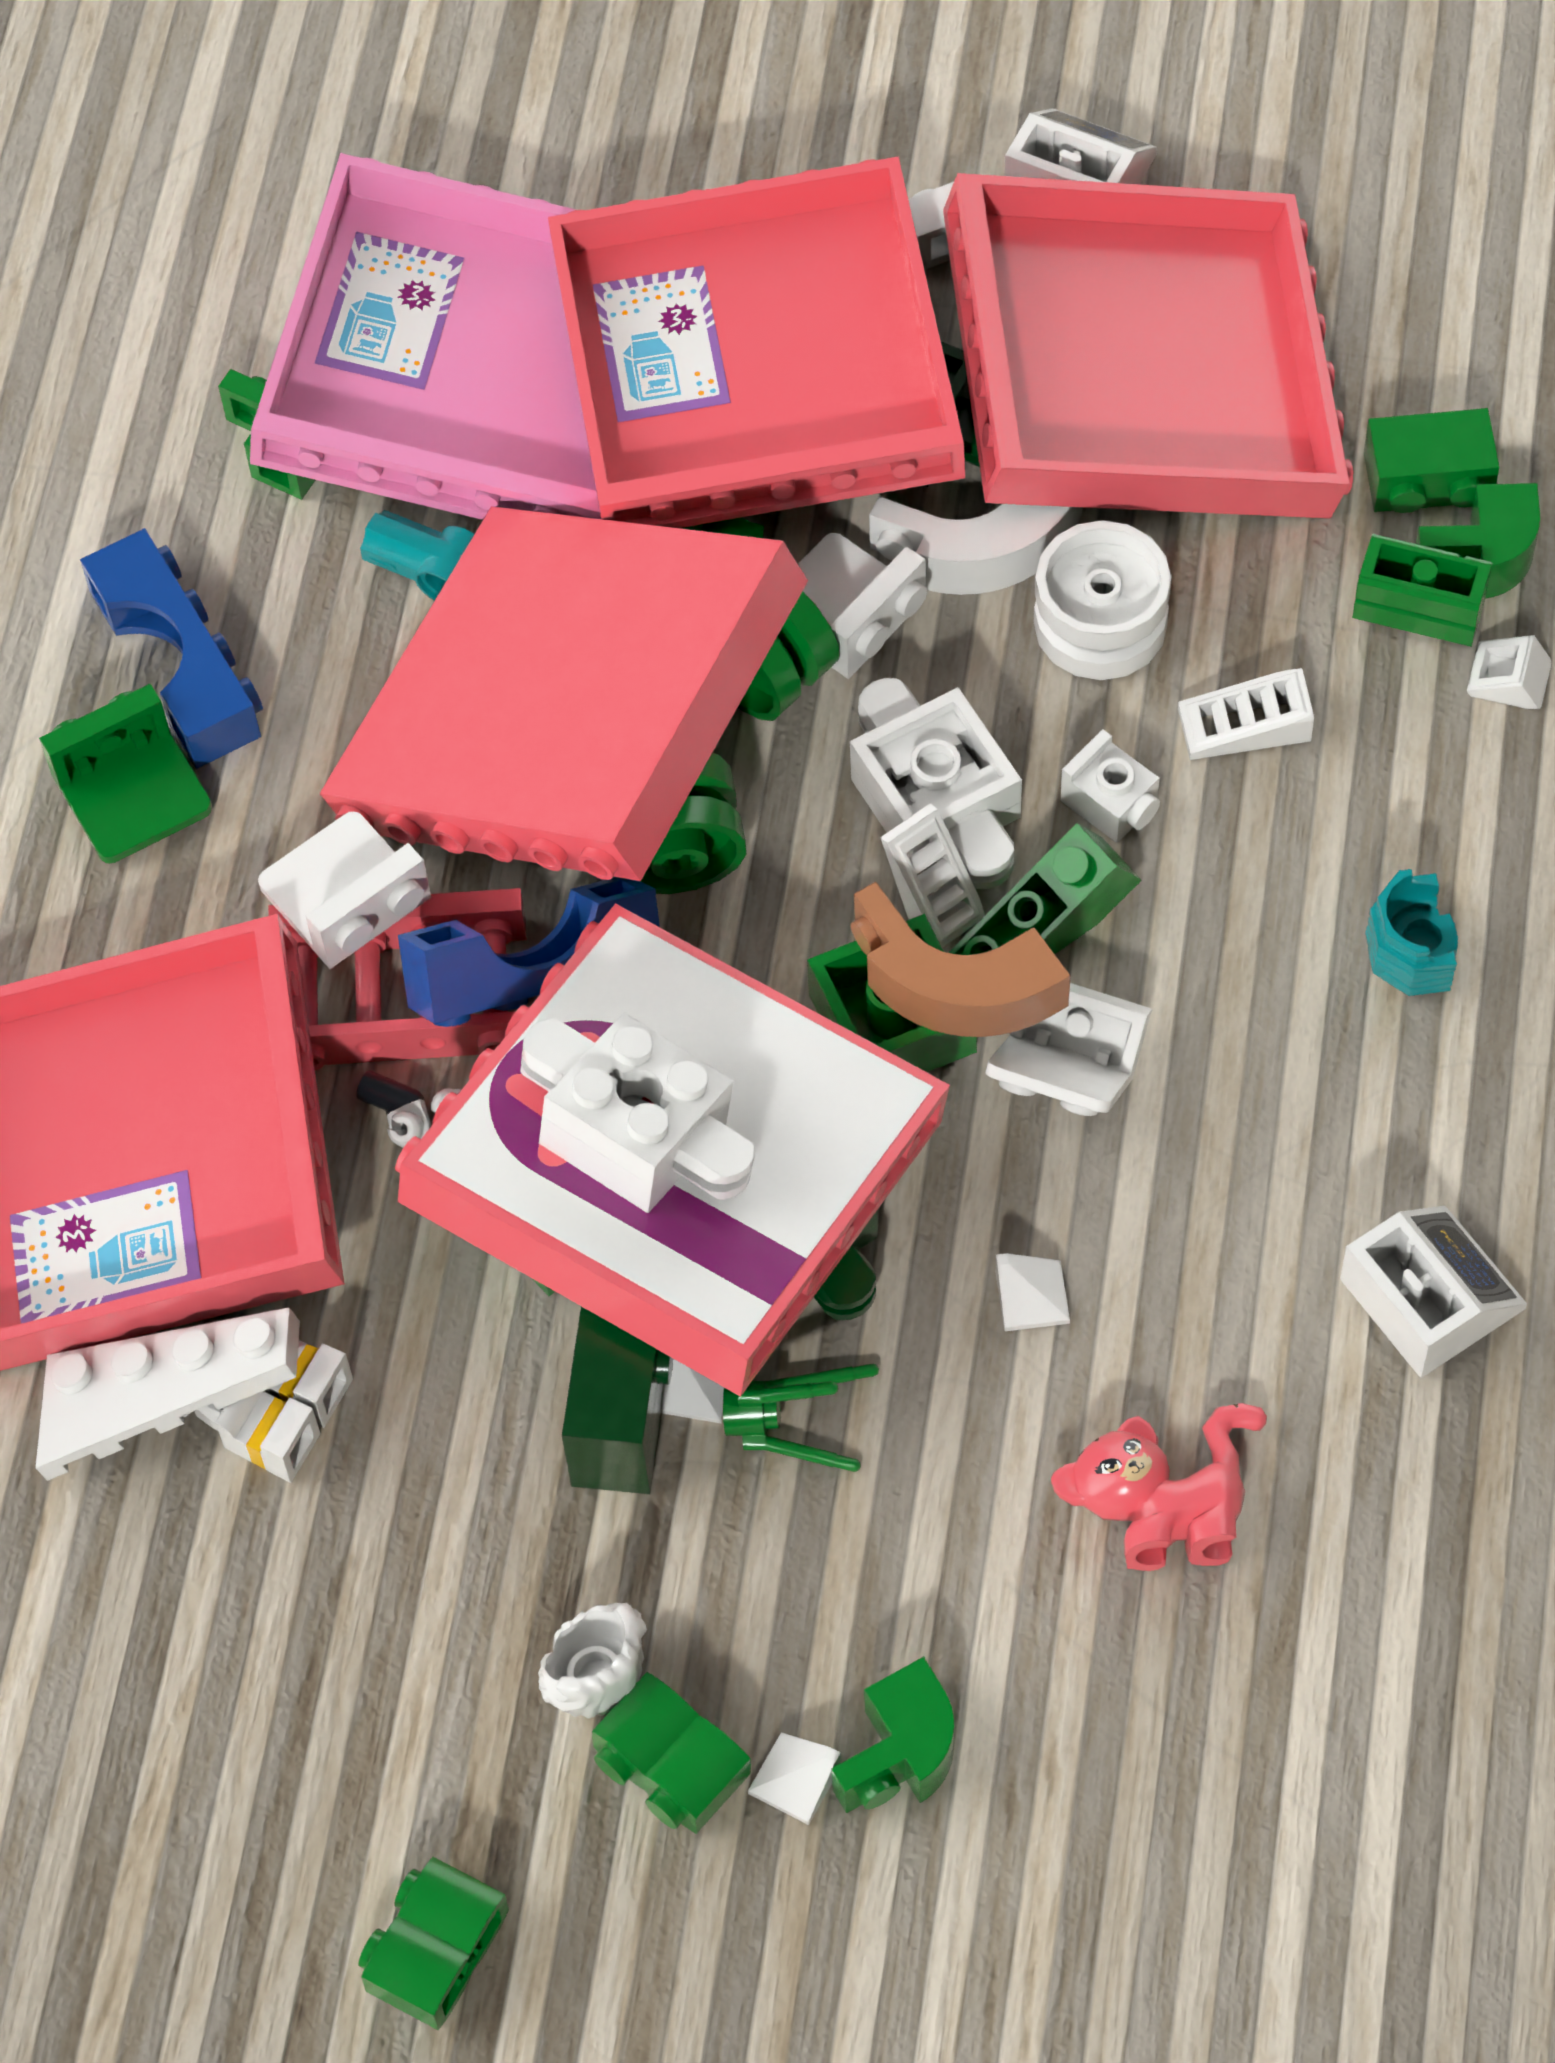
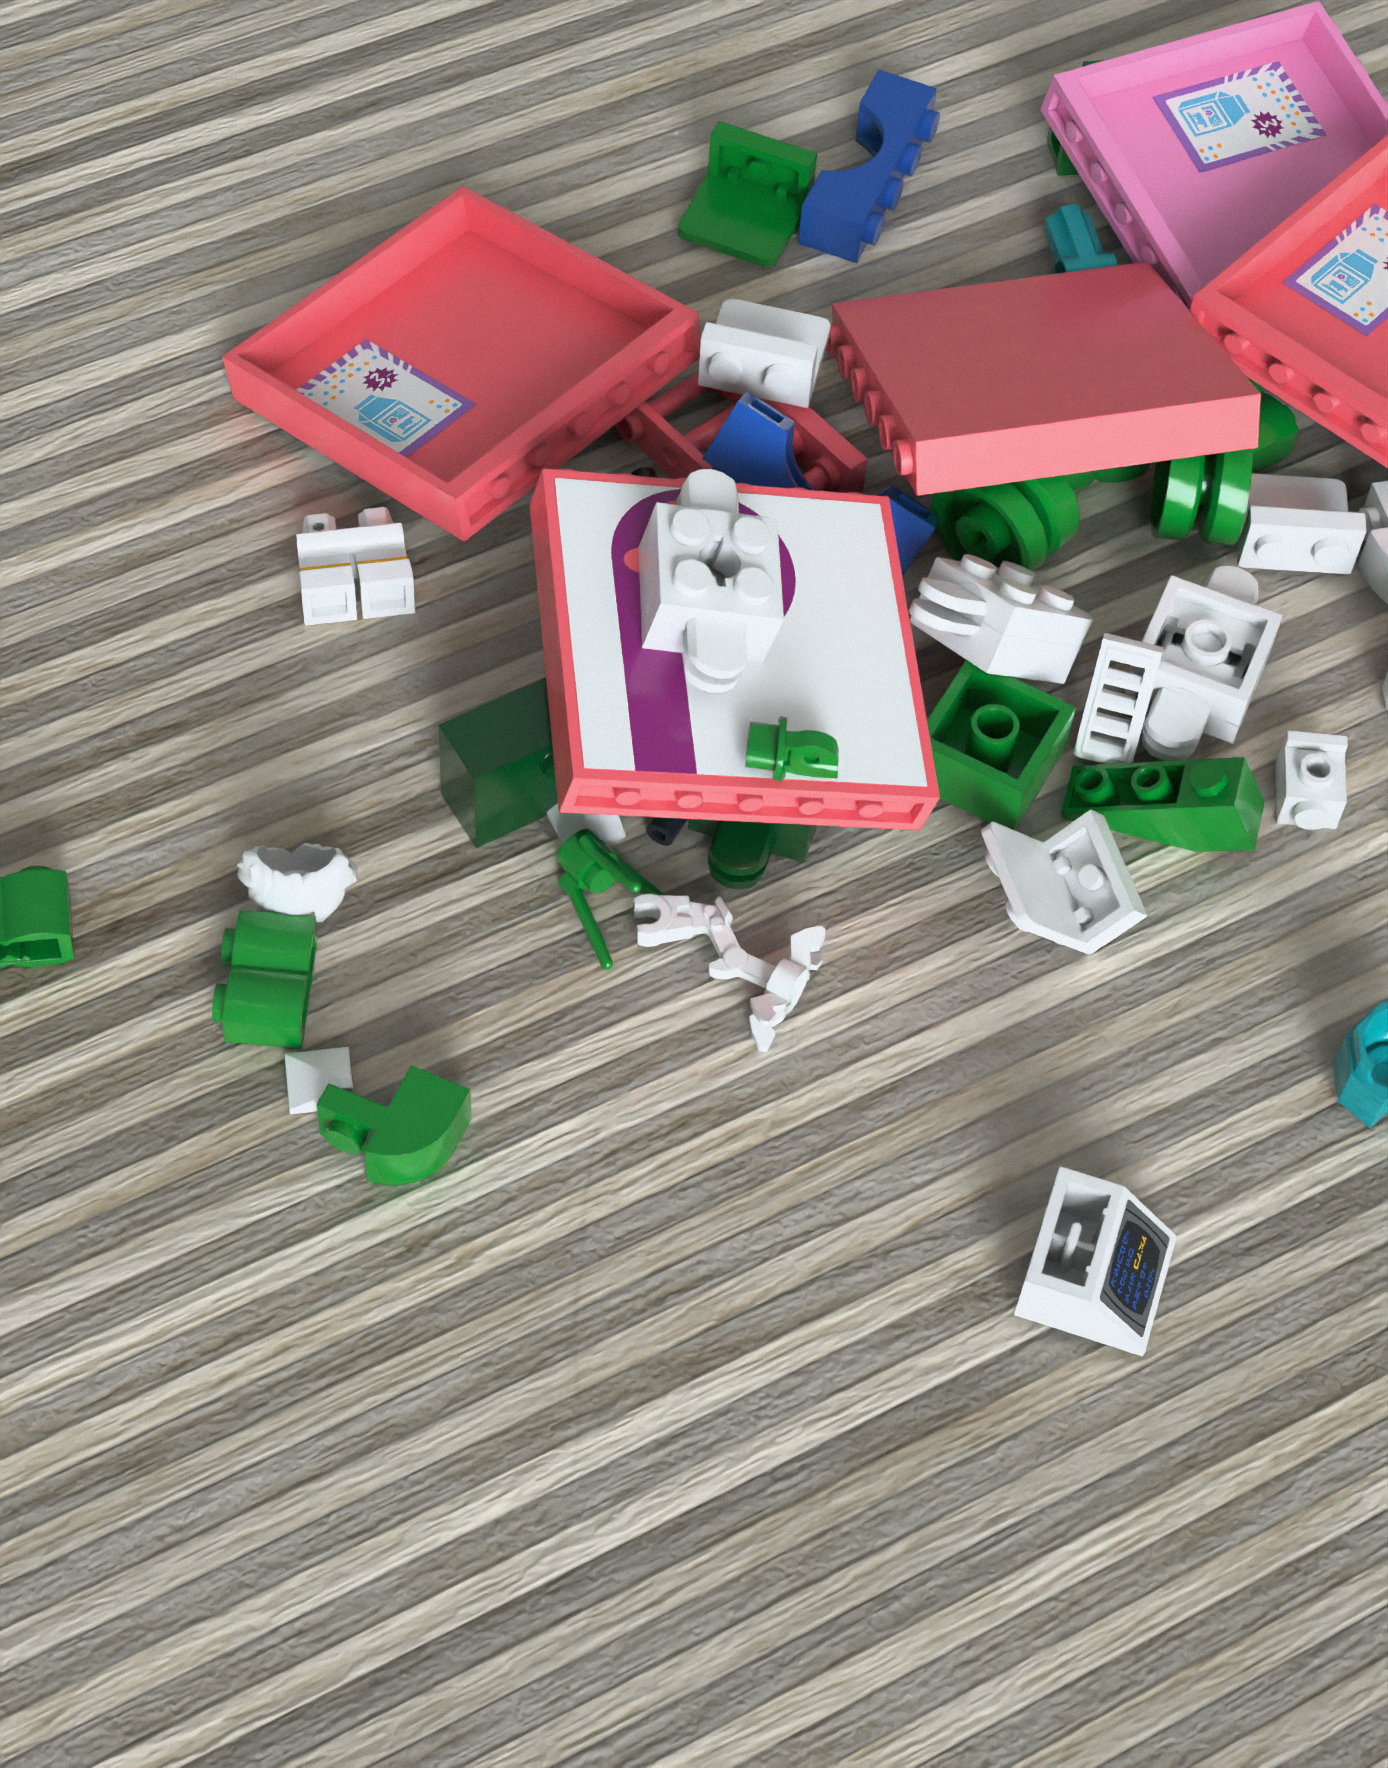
camera: 45 degrees right, 5 degrees down
white wing [36,1307,300,1481] -> none
nougat arch [851,882,1070,1037] -> none
white slope [995,1253,1070,1332] -> none
coral animal [1051,1403,1267,1571] -> none
none -> white piece [634,894,826,1052]
none -> green piece [745,716,839,782]
none -> white brick [909,554,1094,684]

